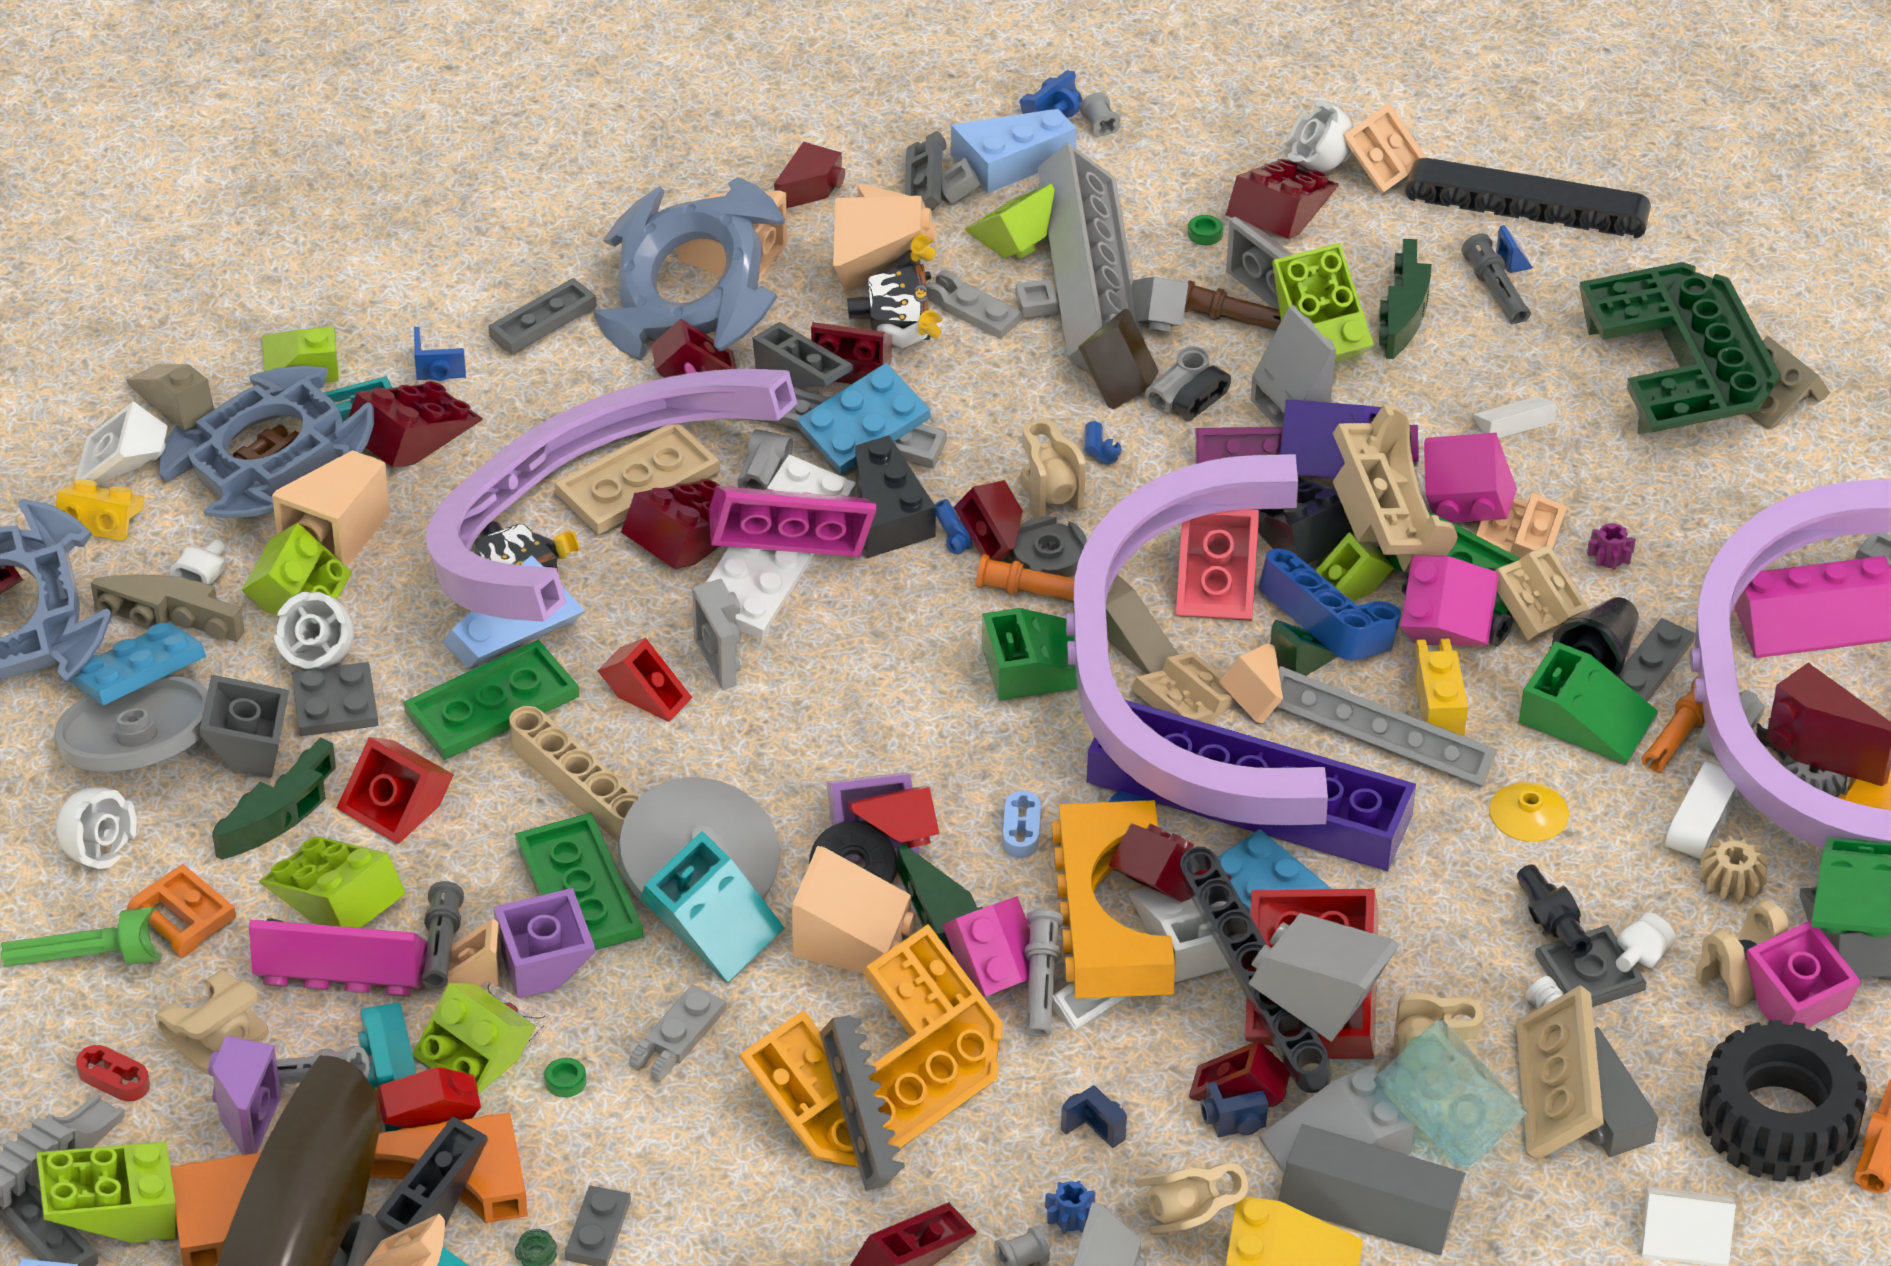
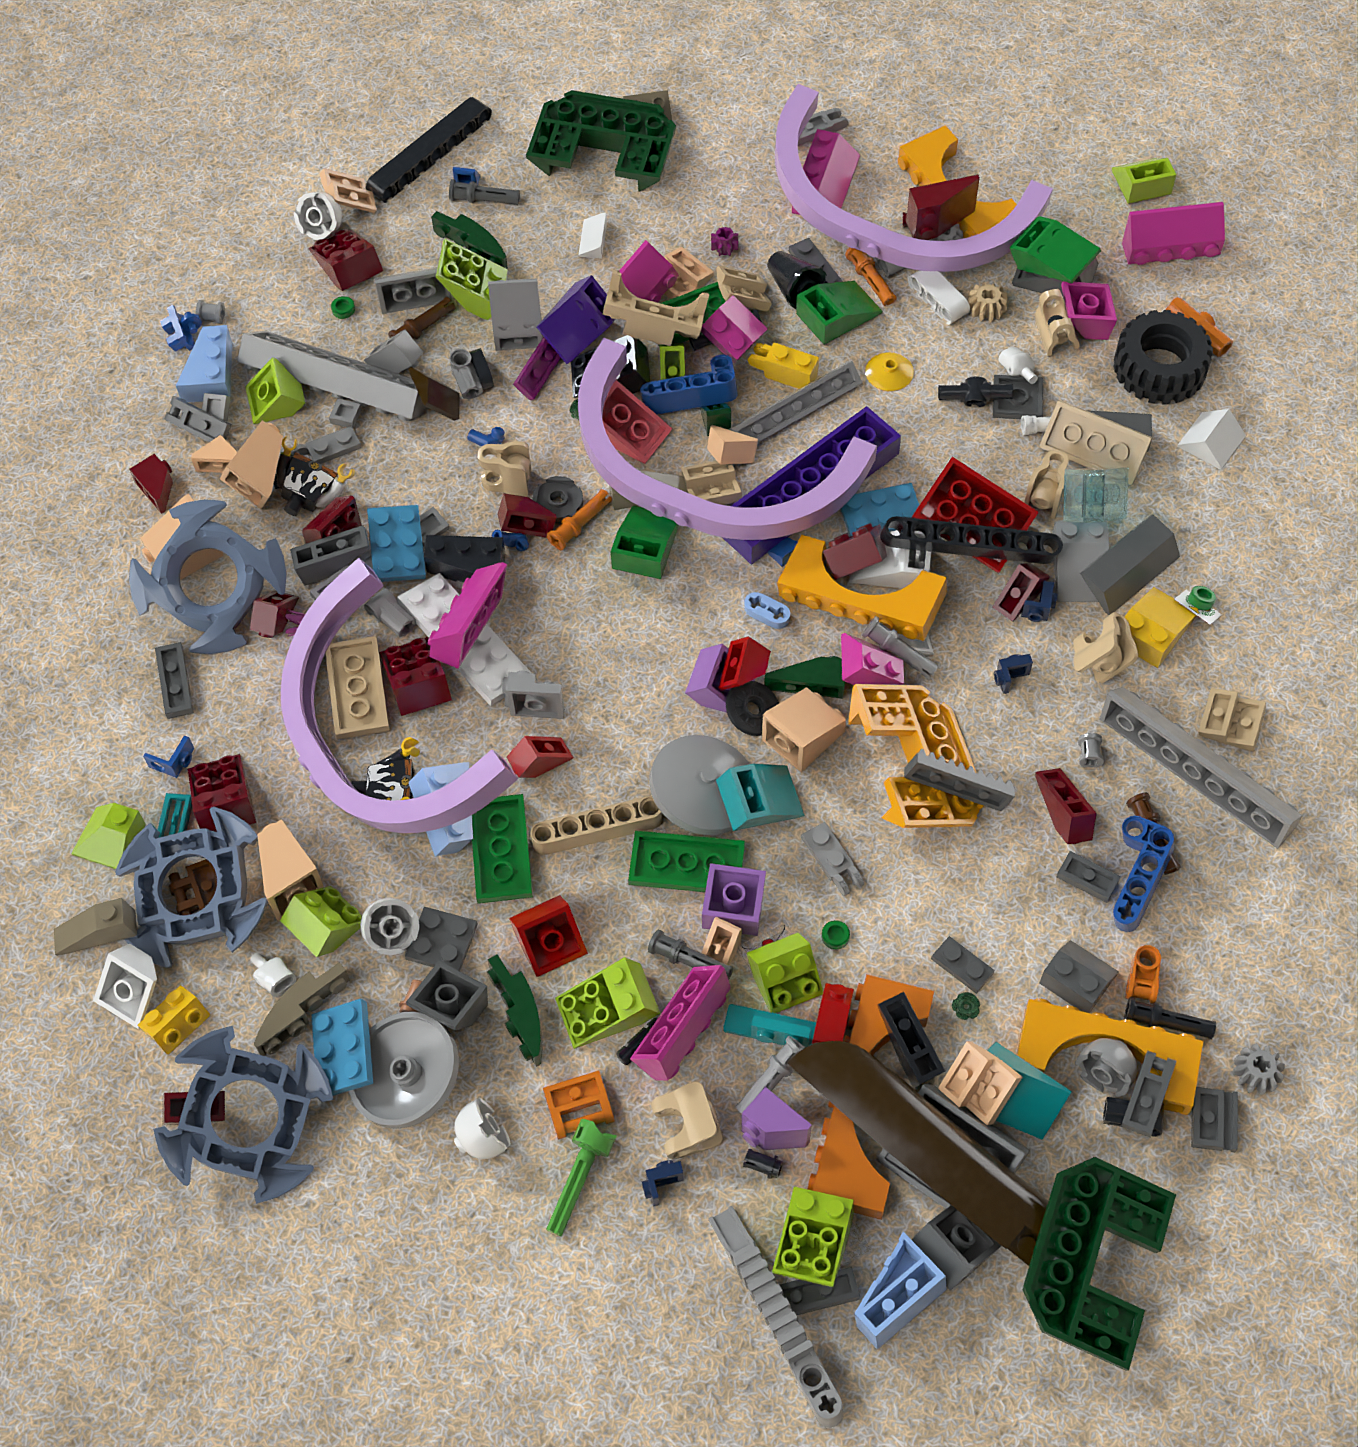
camera: 60 degrees left, 15 degrees up
red beam [76,1045,150,1101] -> none
blue gear [1045,1181,1096,1234] -> none
light grey slope [1248,913,1400,1042] -> none
none -> dark blue bracket [641,1160,684,1207]
none -> black pin [743,1148,783,1179]

